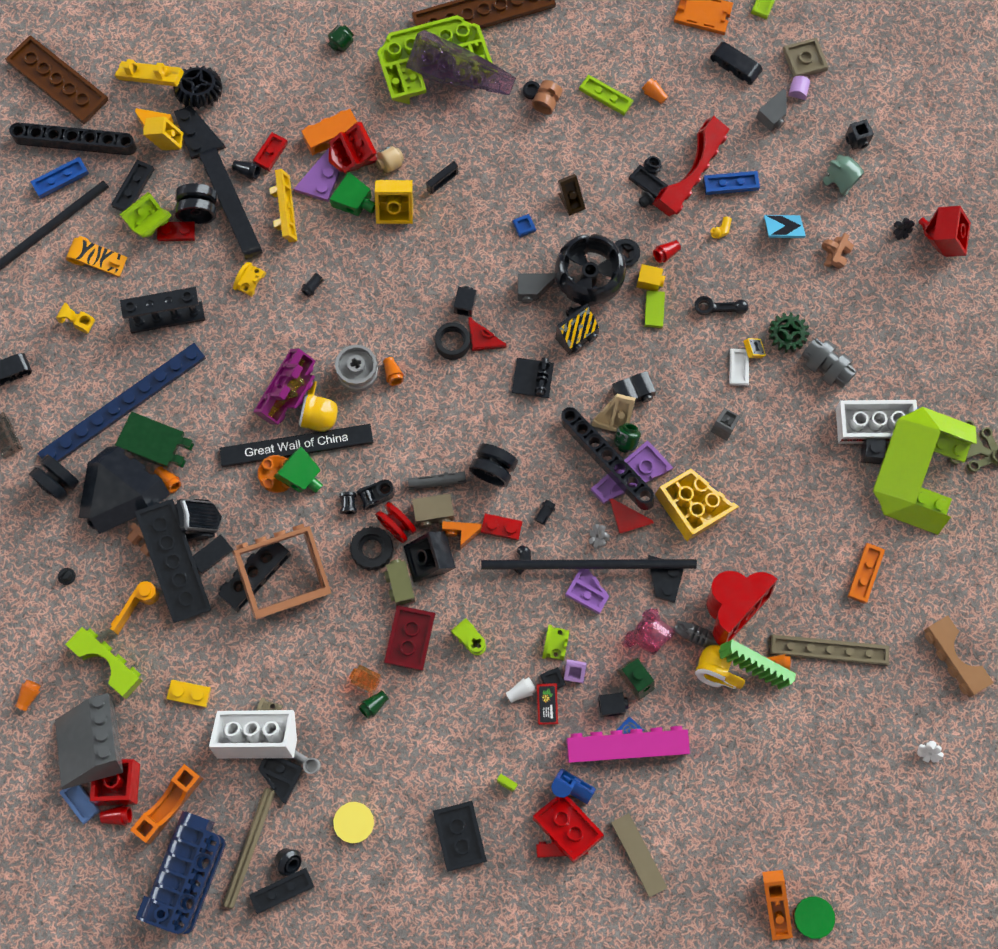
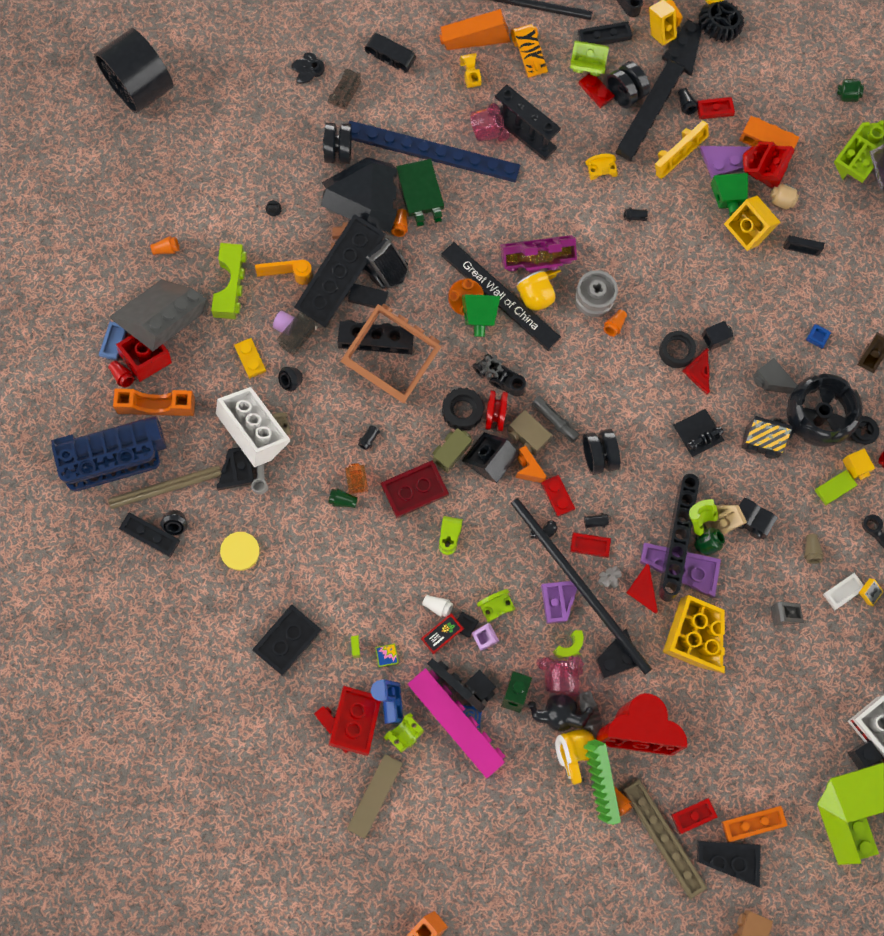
camera: 50 degrees right, 0 degrees up
none -> lavender brick [273,311,298,336]
none -> clear smoke hinge [277,311,317,356]
none -> black cone [278,366,303,392]
none -> black pin [358,425,380,450]
none -> tile [375,644,399,668]
none -> lime piece [384,713,424,753]
none -> black wing [427,658,485,713]
none -> orange slope [439,9,511,50]
none -> clear pink piece [470,103,510,142]
none -> dark grey gear [480,355,504,378]
none -> black piece [528,694,594,731]
none -> lime piece [553,629,584,660]
none -> red tile [570,532,611,558]
none -> red plate [671,798,718,834]
none -> lime piece [689,499,719,536]
none -> black wing [697,840,761,888]
none -> dark tan cone [804,534,824,564]

